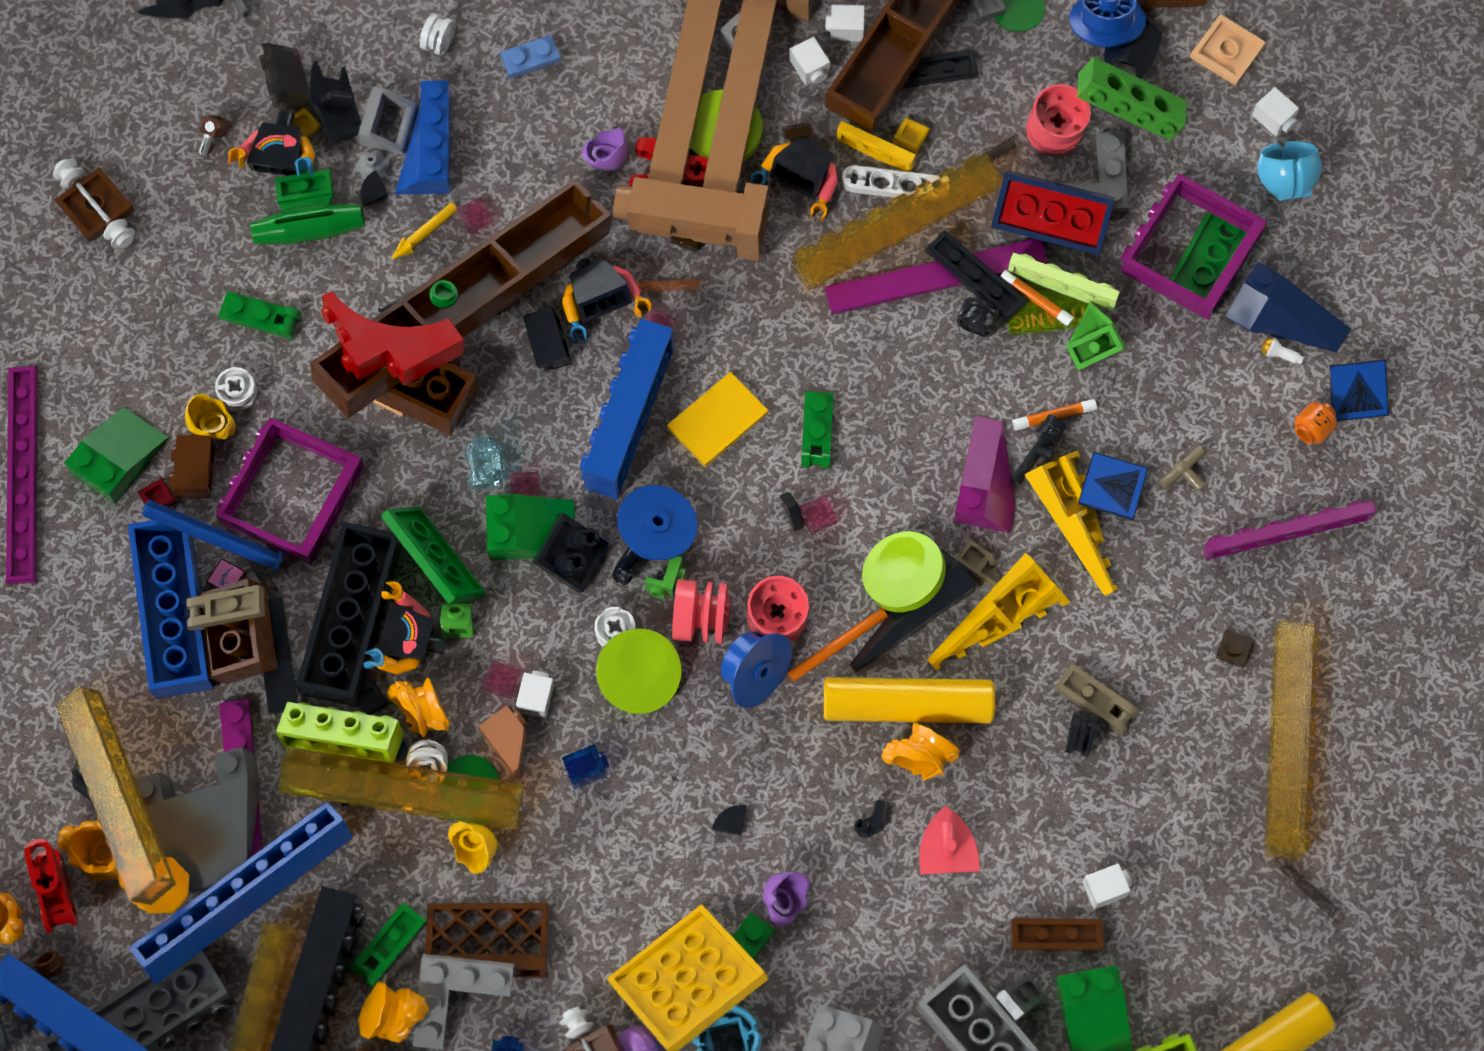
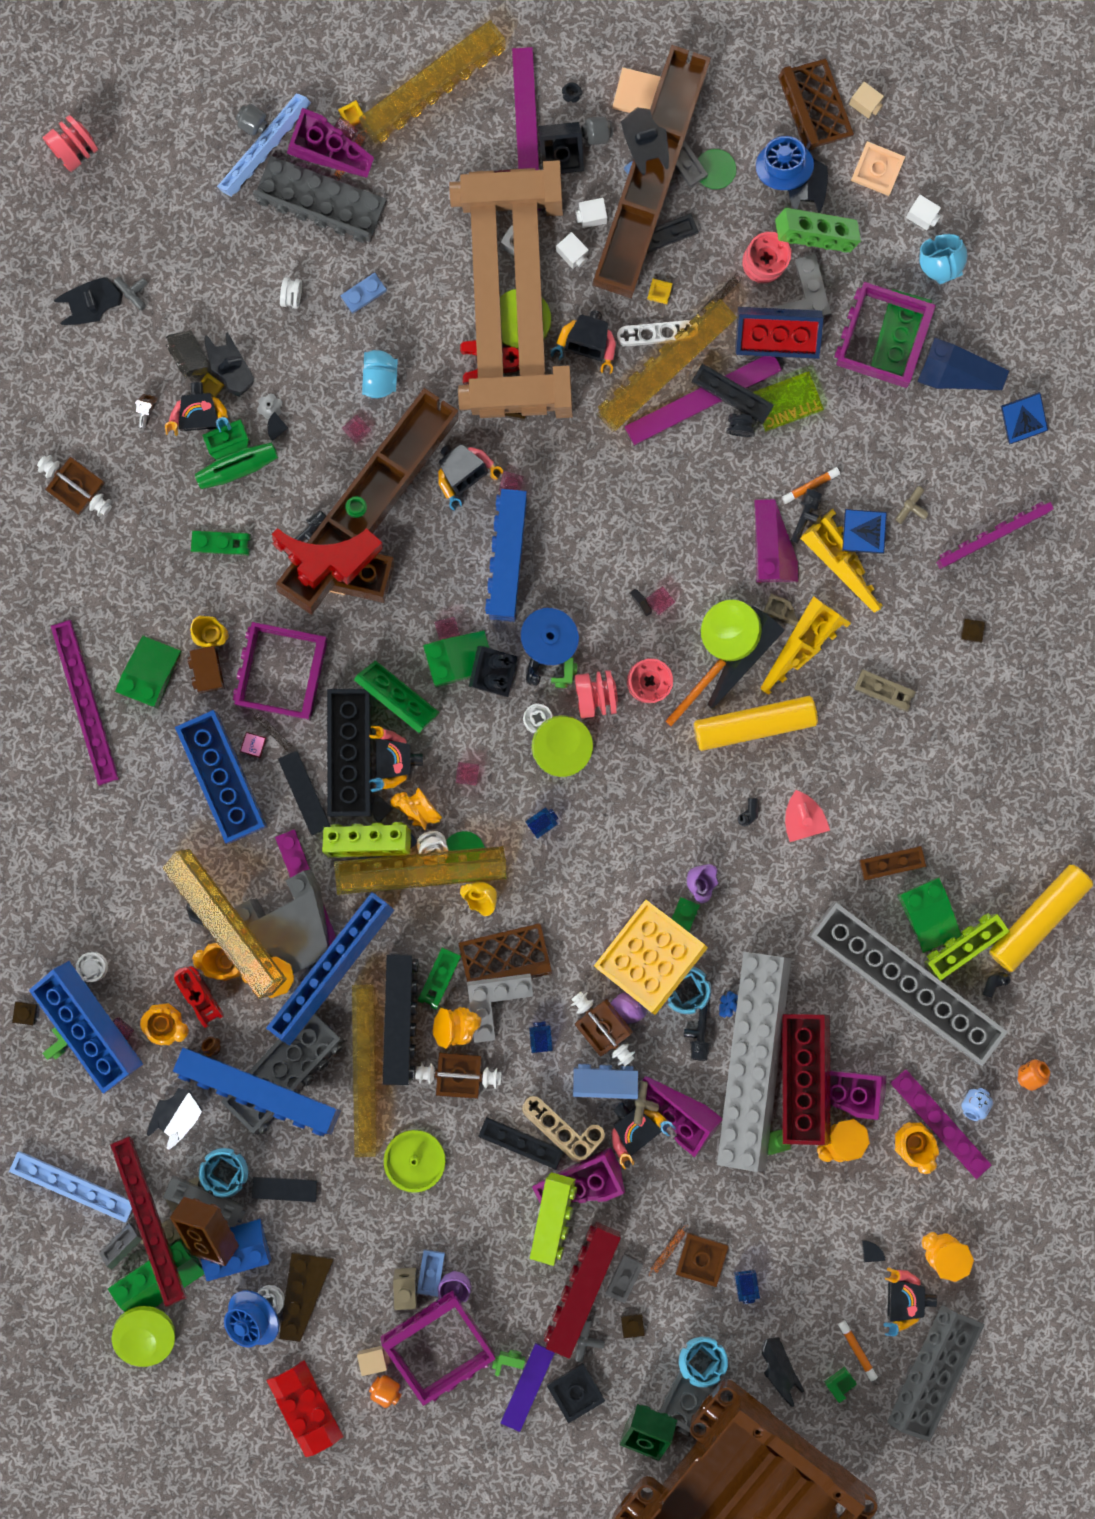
camera: 15 degrees left, 15 degrees up
dark red tile [137,478,177,508] -> none
blue axle [142,500,284,573] -> none
dark tan plate [186,585,265,631] -> none
reddish brown brick [197,578,278,684] -> none
white wheel [215,367,258,411] -> none
light grey tile [358,86,418,155] -> none
yellow piece [392,202,458,259] -> none
blue wedge [395,80,451,195] -> none
bright green bracket [440,604,474,638] -> none
clear light blue piece [464,435,510,490] -> none
nougat slope [478,705,527,778] -> none
white brick [516,671,554,719] -> none
black hinge [523,306,573,372] -> none
medium lavender hair [581,127,629,171] -> none
orange piece [636,279,707,292] -> none
yellow tile [667,372,768,467] -> none
black tile [712,805,747,836] -> none
blue piece [721,631,792,708] -> none
dark brown plate [781,123,813,142] -> none
green plate [801,391,833,469] -> none
yellow tile [836,121,916,172] -> none
light orange piece [882,723,960,781] -> none
flat silver plate [996,974,1048,1020] -> none
orange bar [1000,270,1075,326] -> none
yellowish green plate [1008,253,1120,312] -> none
black wheel [1065,712,1097,757] -> none
bright green slope [1066,302,1126,370] -> none
white brick [1082,863,1132,910] -> none
white piece [1261,338,1304,365] -> none
clear yellow brick [1264,621,1318,860] -> none
dark brown piece [1274,857,1344,922] -> none
orange head [1294,402,1337,444] -> none
none -> medium azure piece [362,350,398,398]

